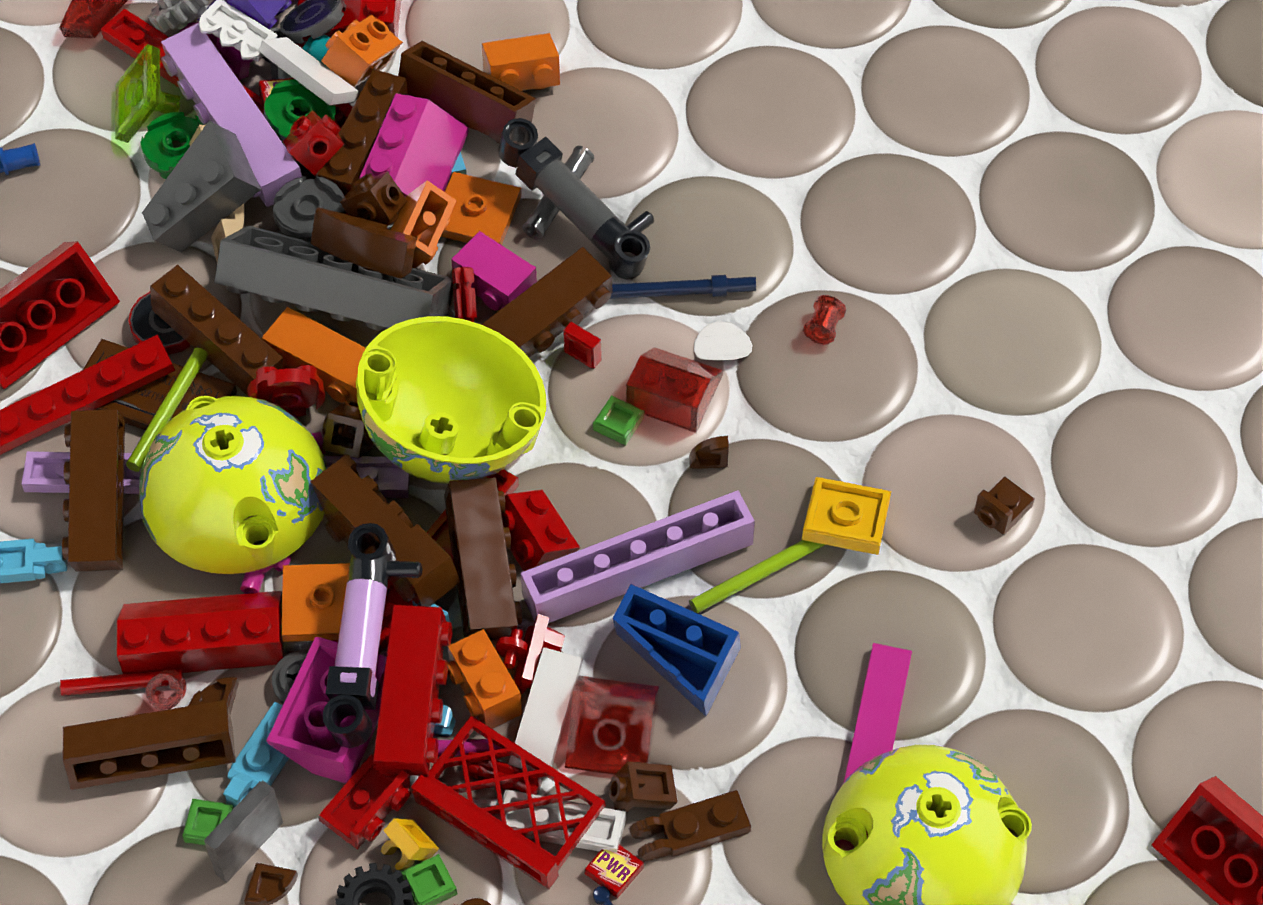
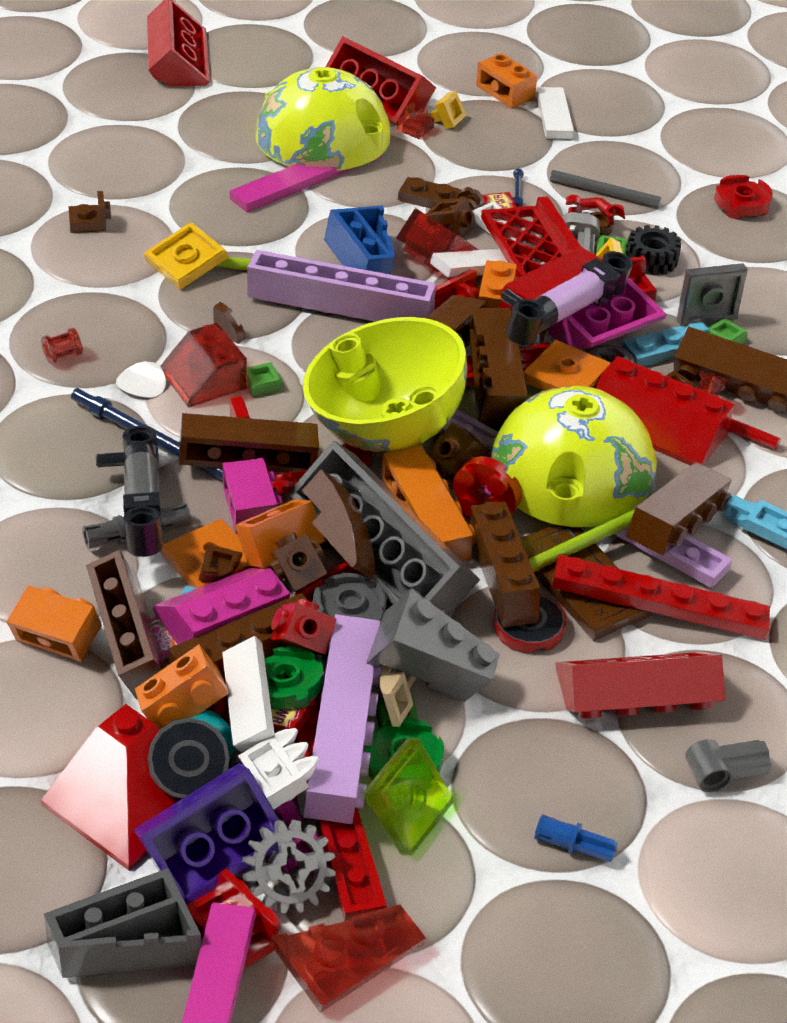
camera: 145 degrees left, 15 degrees down
none -> reddish brown tile [198,544,243,581]
none -> light grey piece [562,212,600,254]

